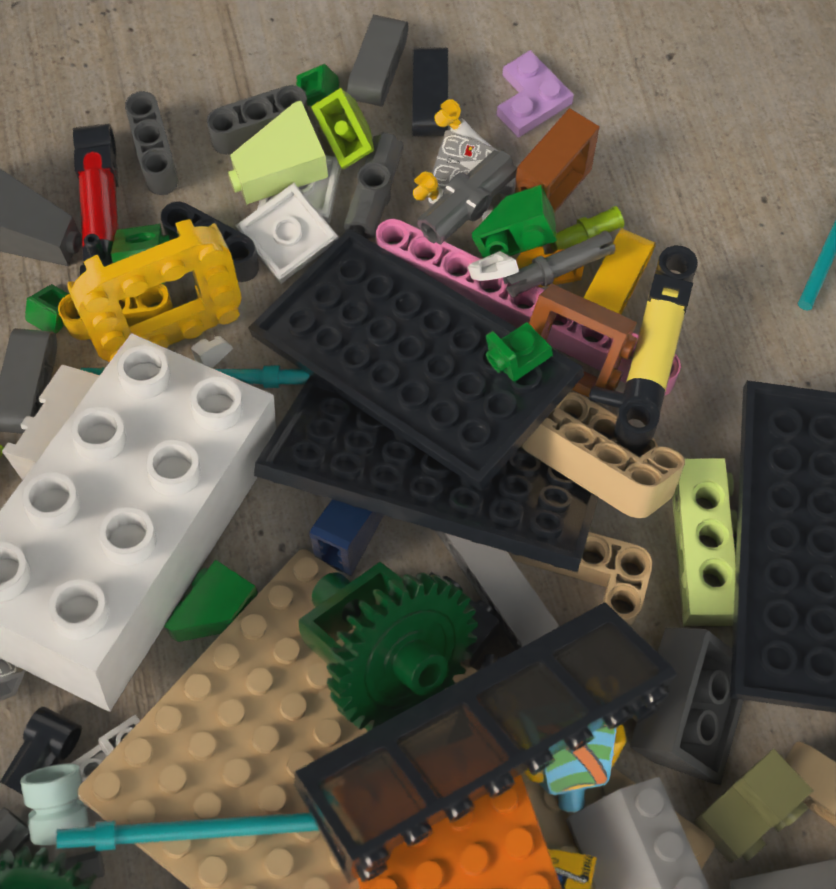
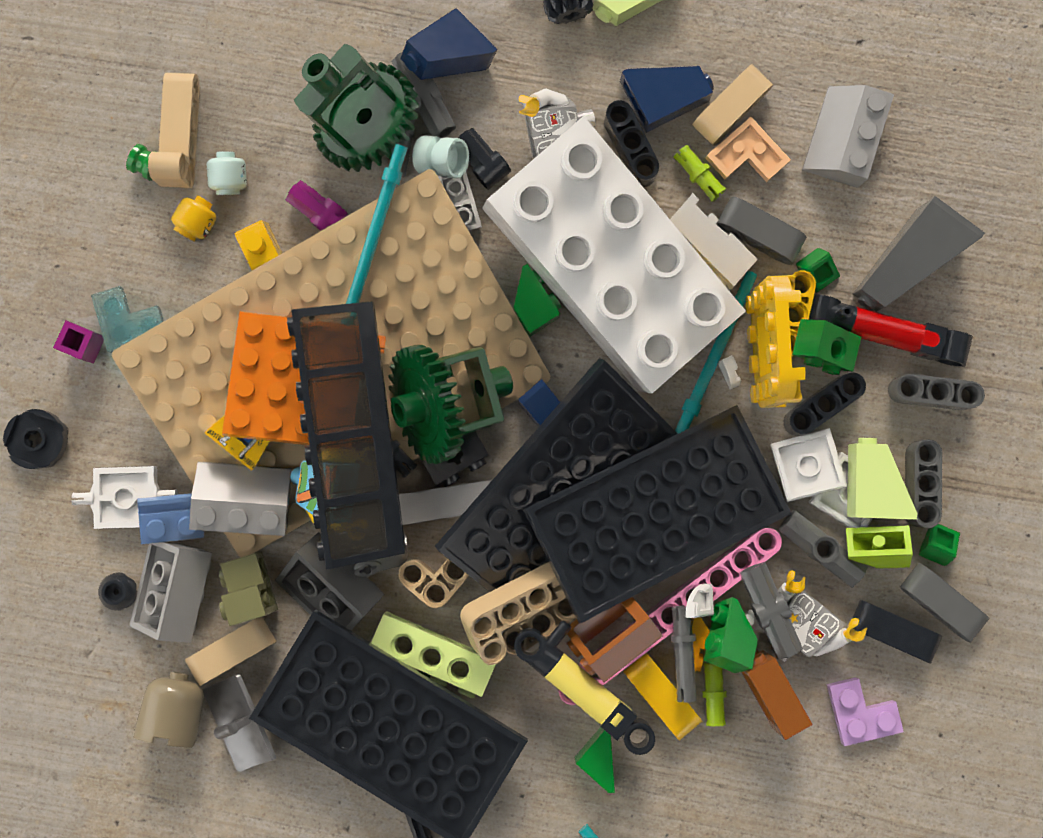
camera: 115 degrees right, 20 degrees up
green bracket [486,322,553,382] -> none
none -> green slope [574,727,615,793]

